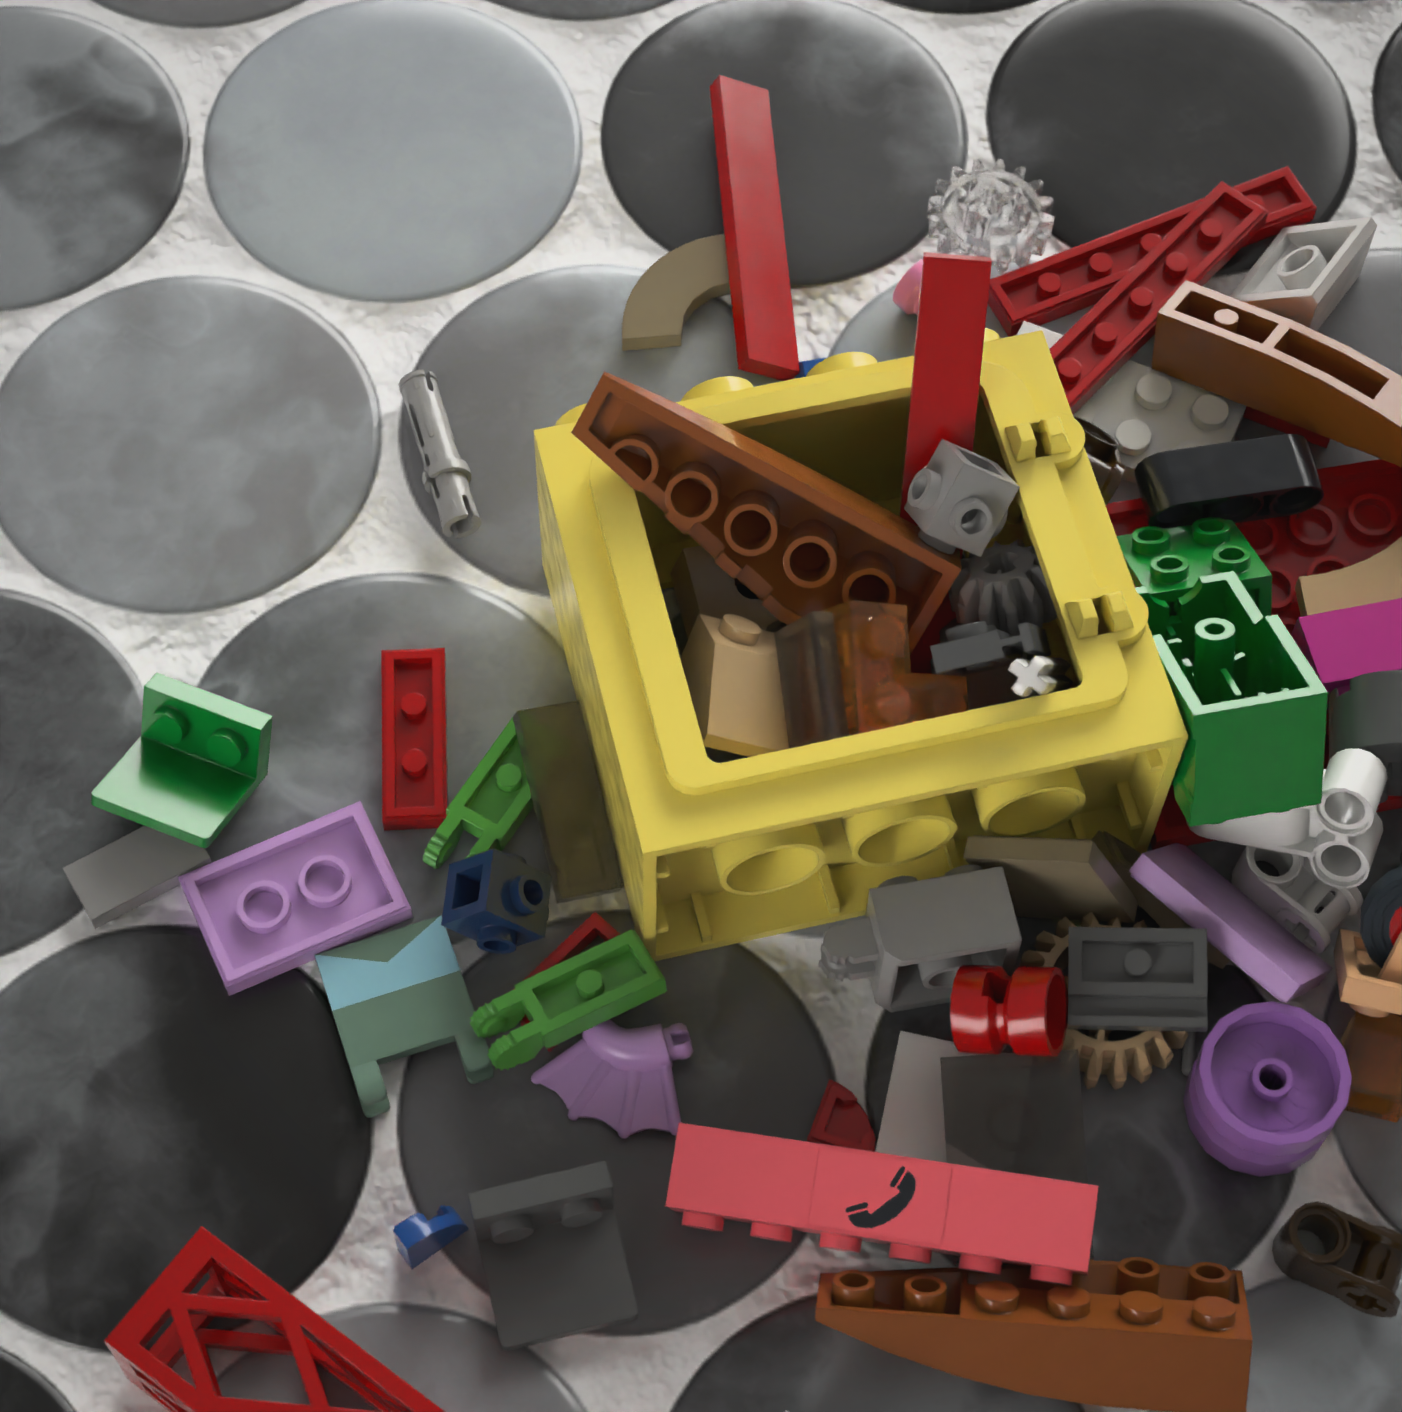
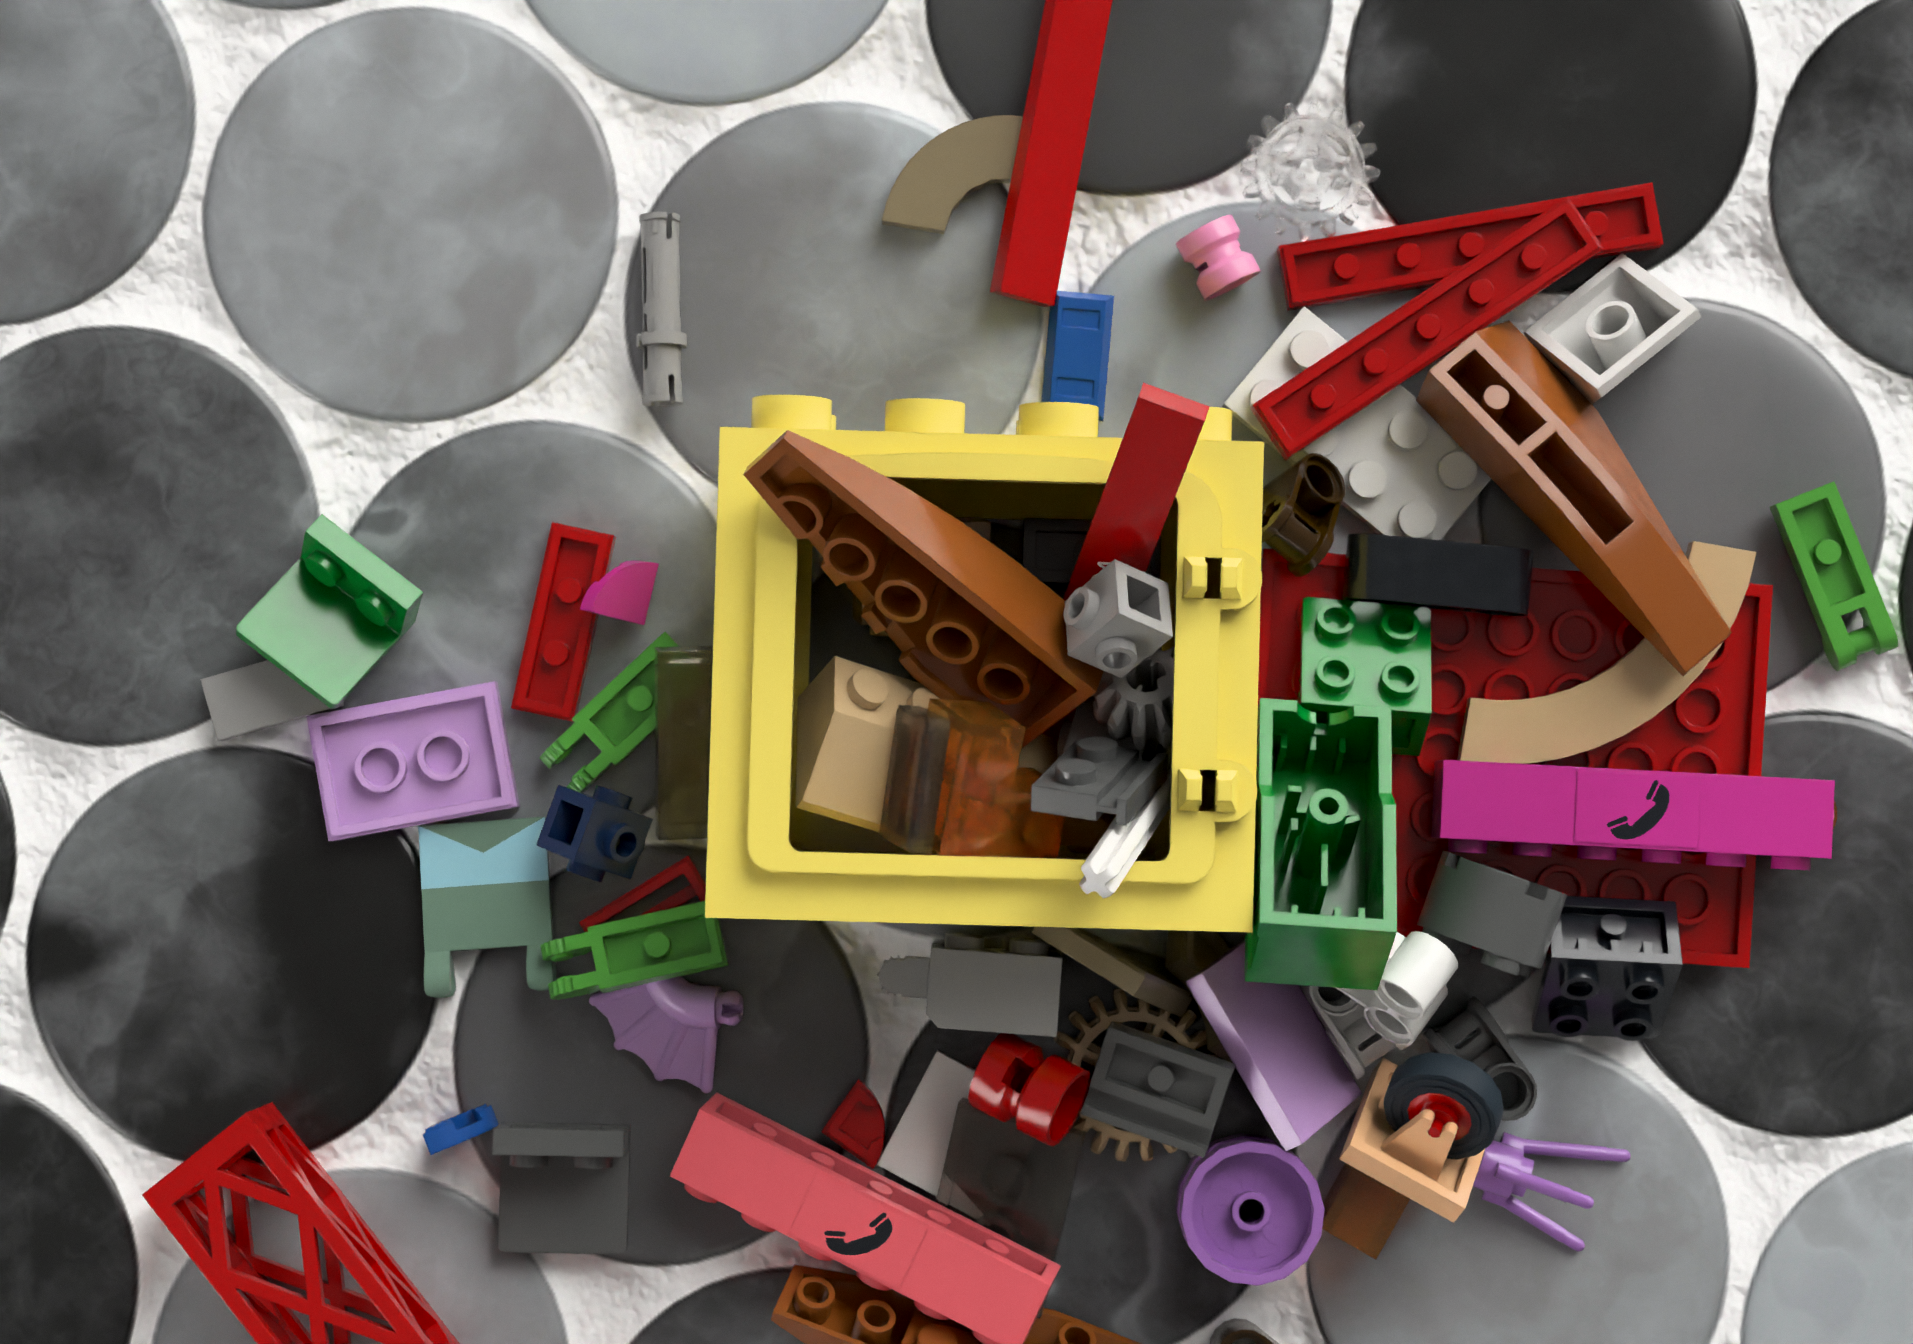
camera: 15 degrees right, 25 degrees up
none -> dark pink tile [580,560,659,625]

